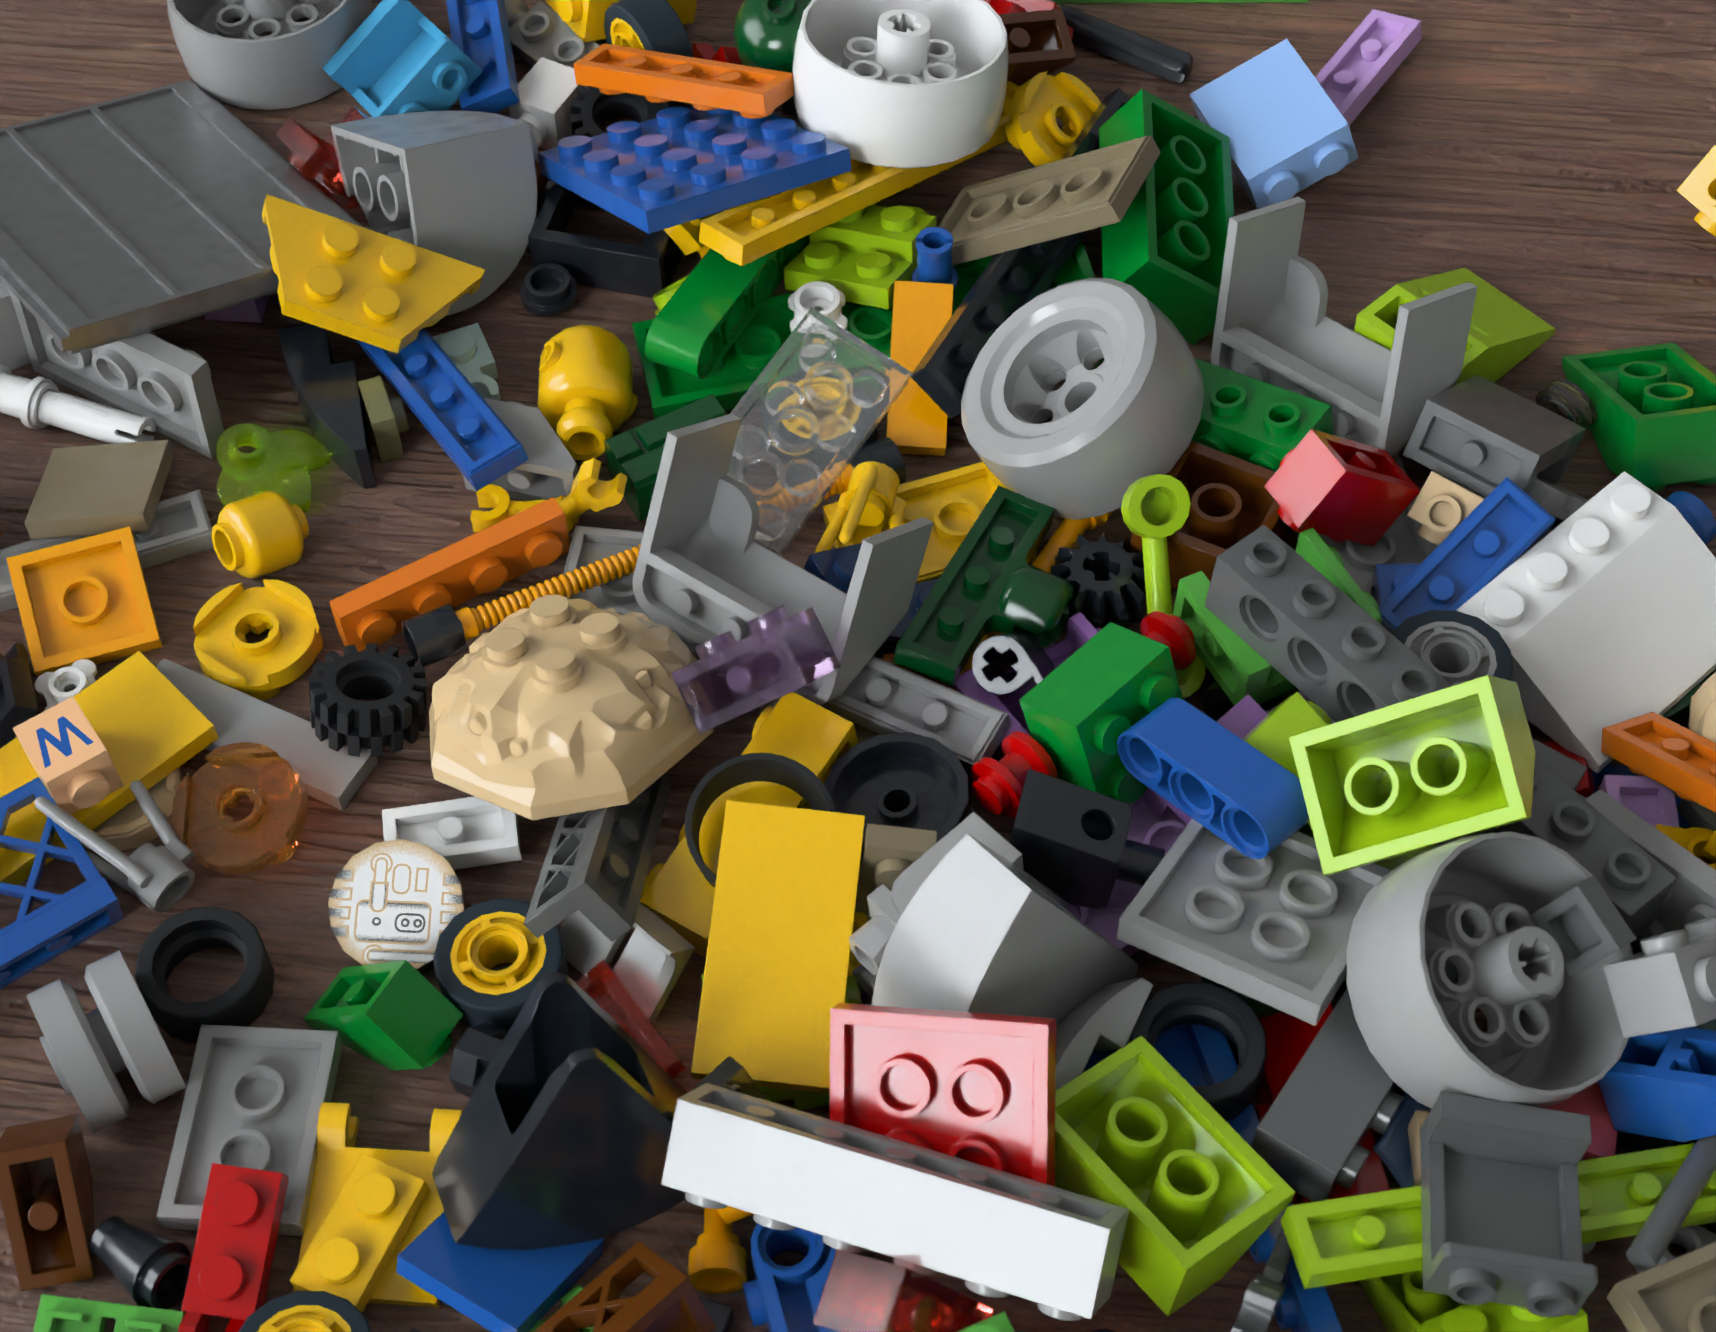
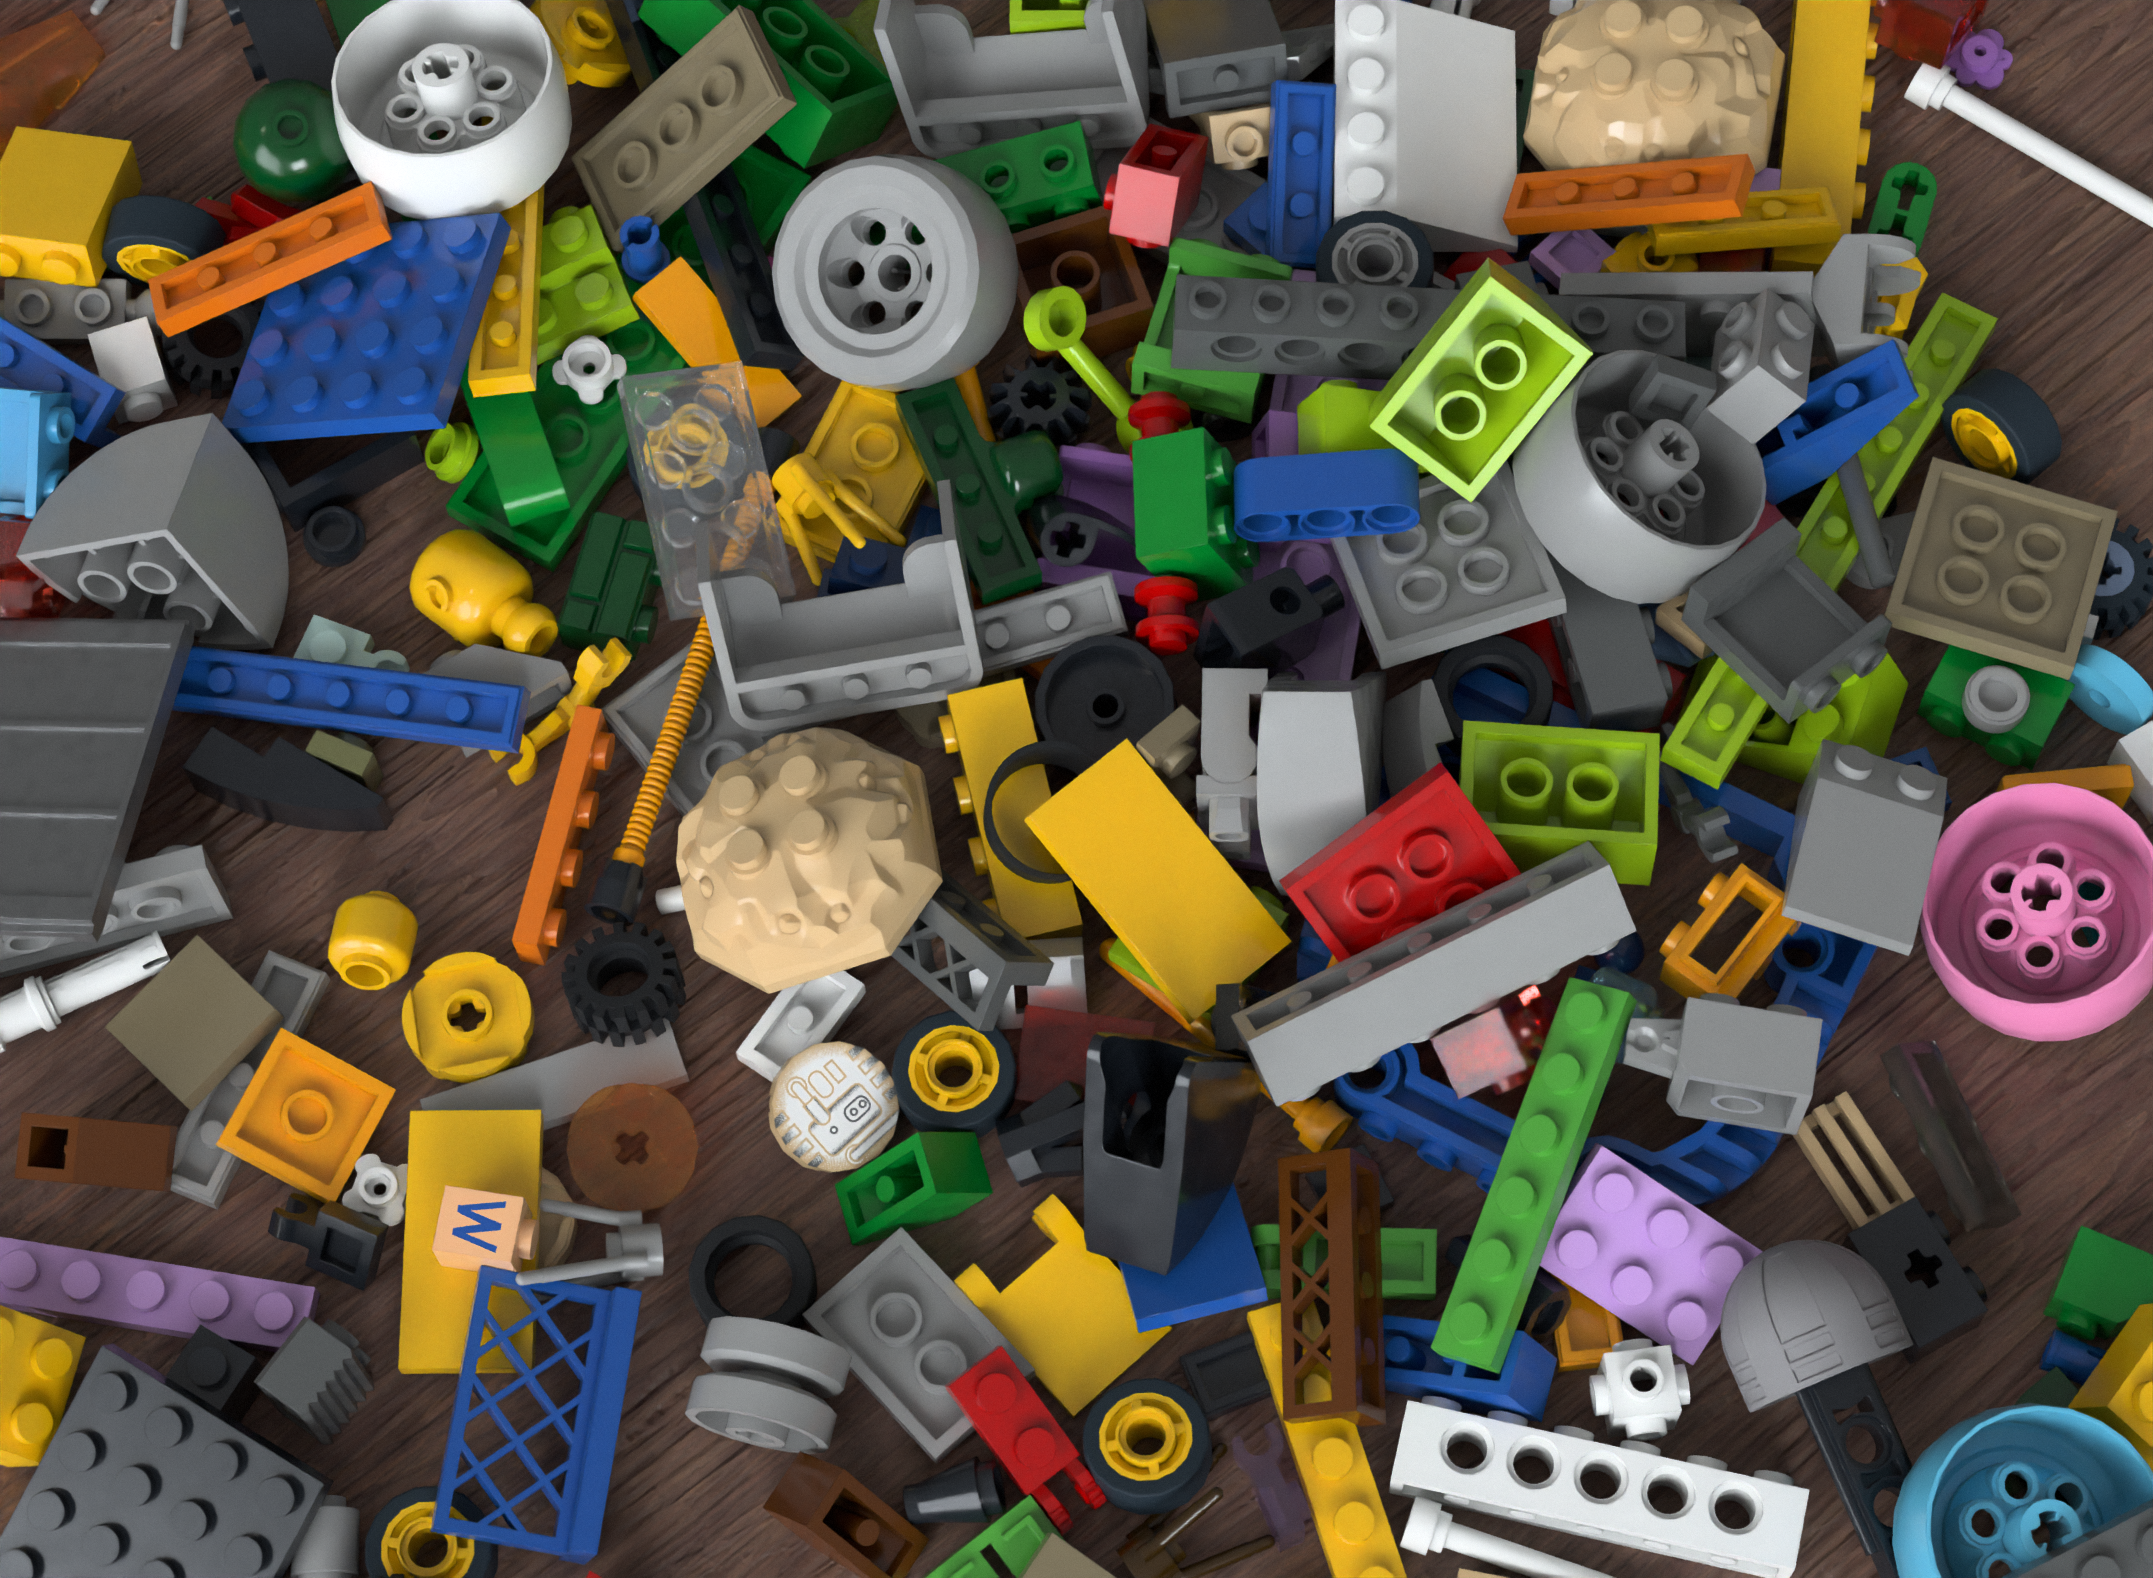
camera: 45 degrees left, 15 degrees up
clear neon green plate [216,423,331,513] -> none
yellow wing [262,194,485,354] -> none
yellow plate [290,1152,430,1313] -> none
clear purple brick [671,605,841,734] -> none

